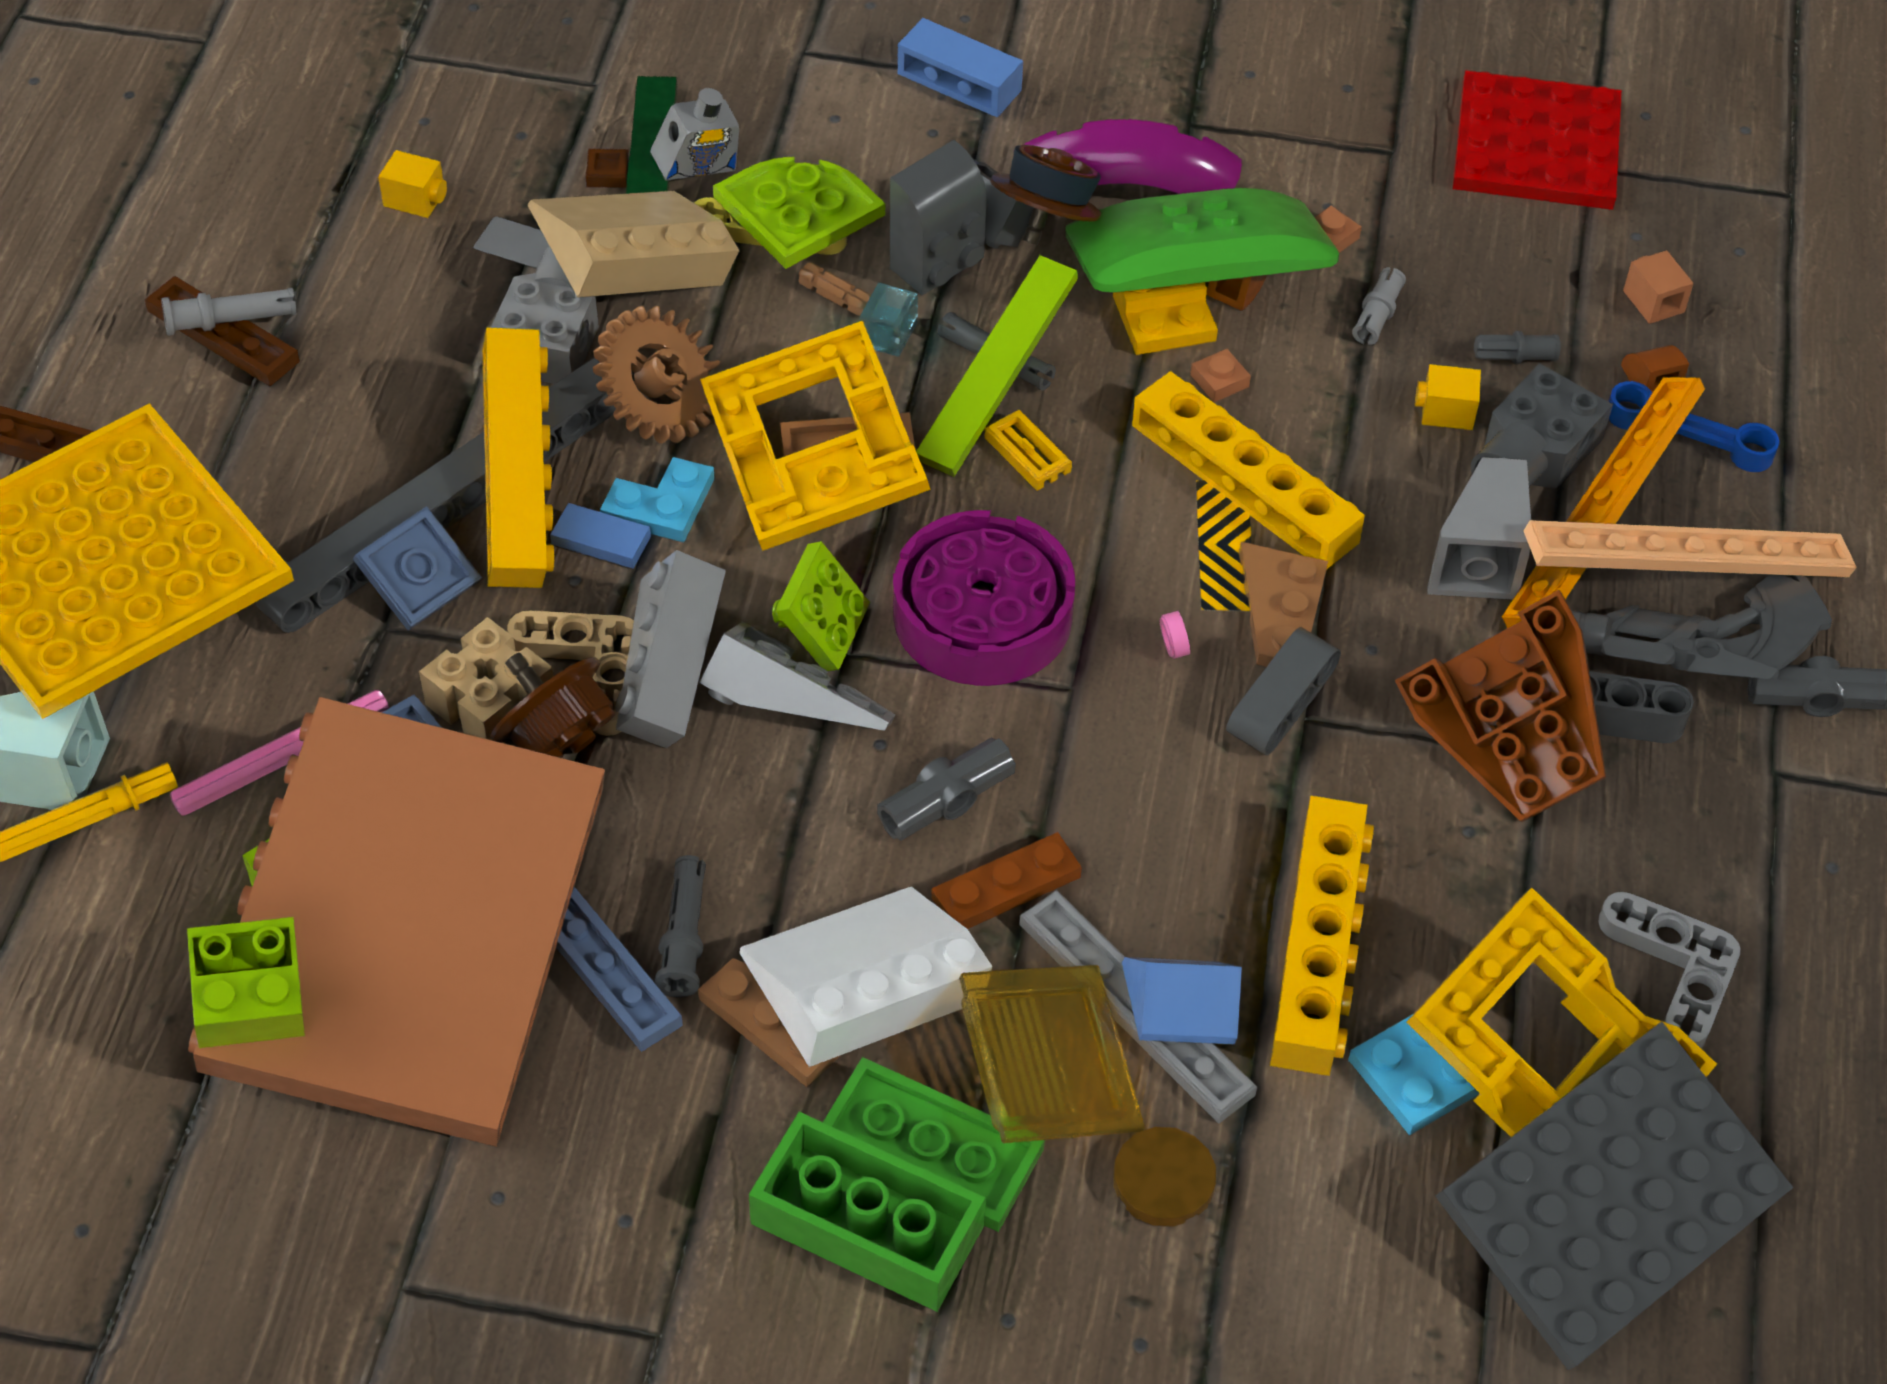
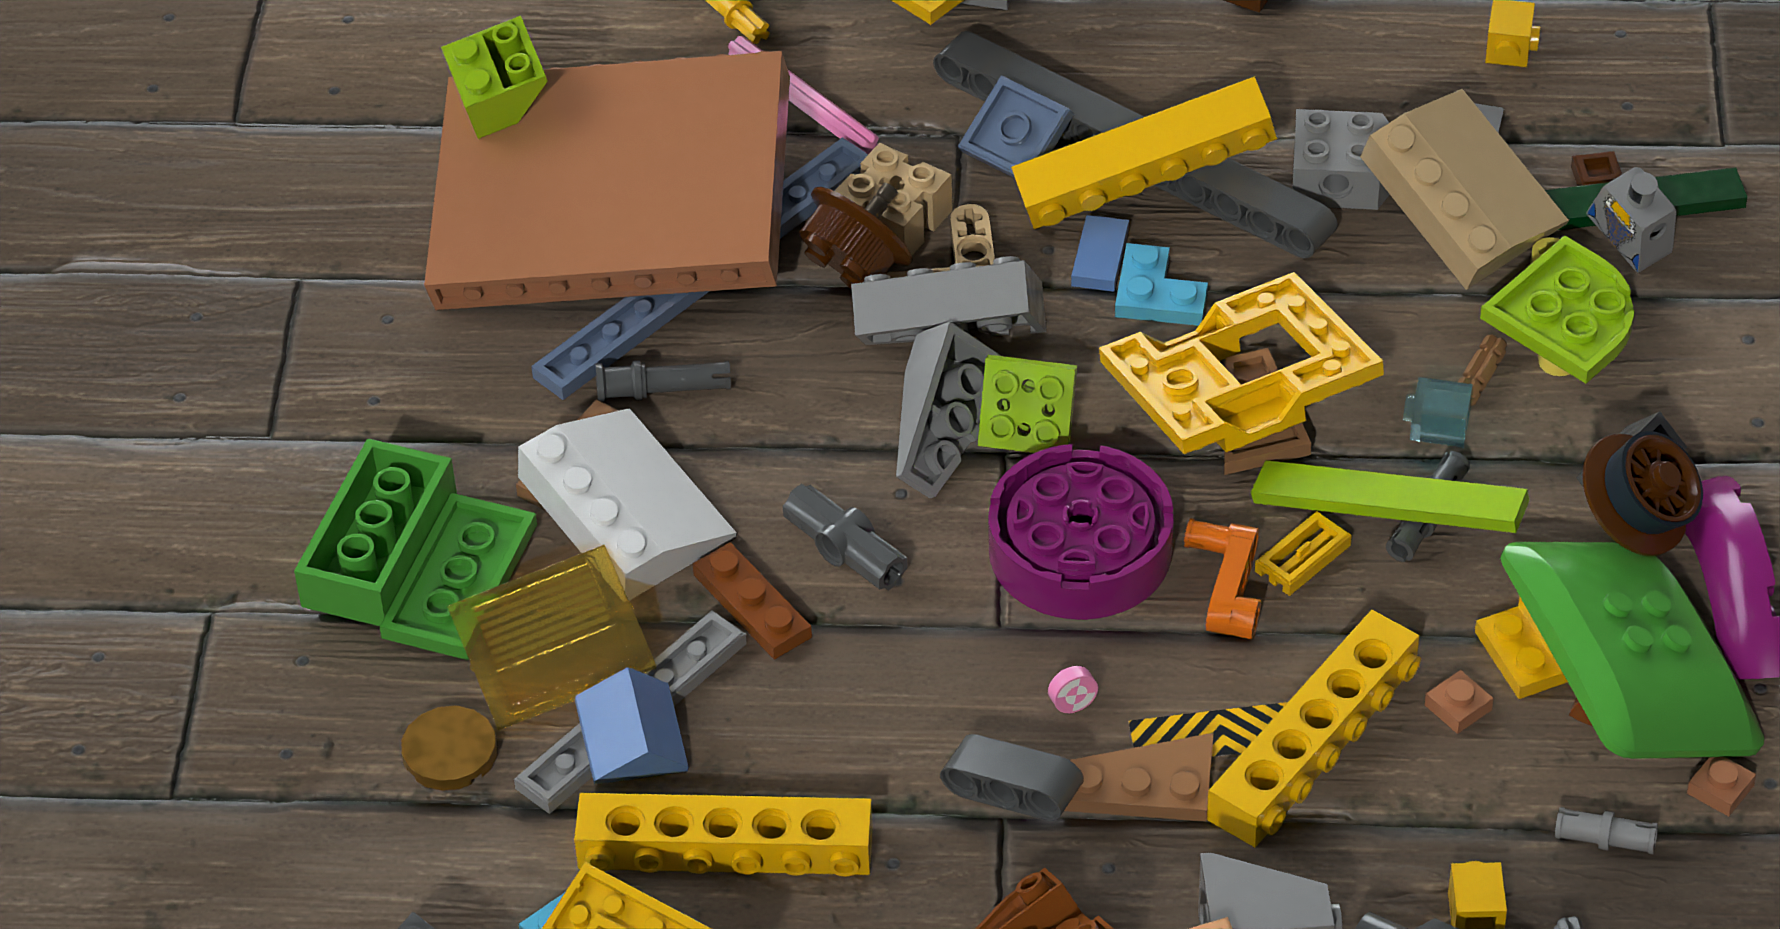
camera: 85 degrees right, 5 degrees down
medium nougat gear [593,306,720,444] -> none
dark grey brick [890,140,986,295] -> none
none -> orange beam [1184,518,1261,639]

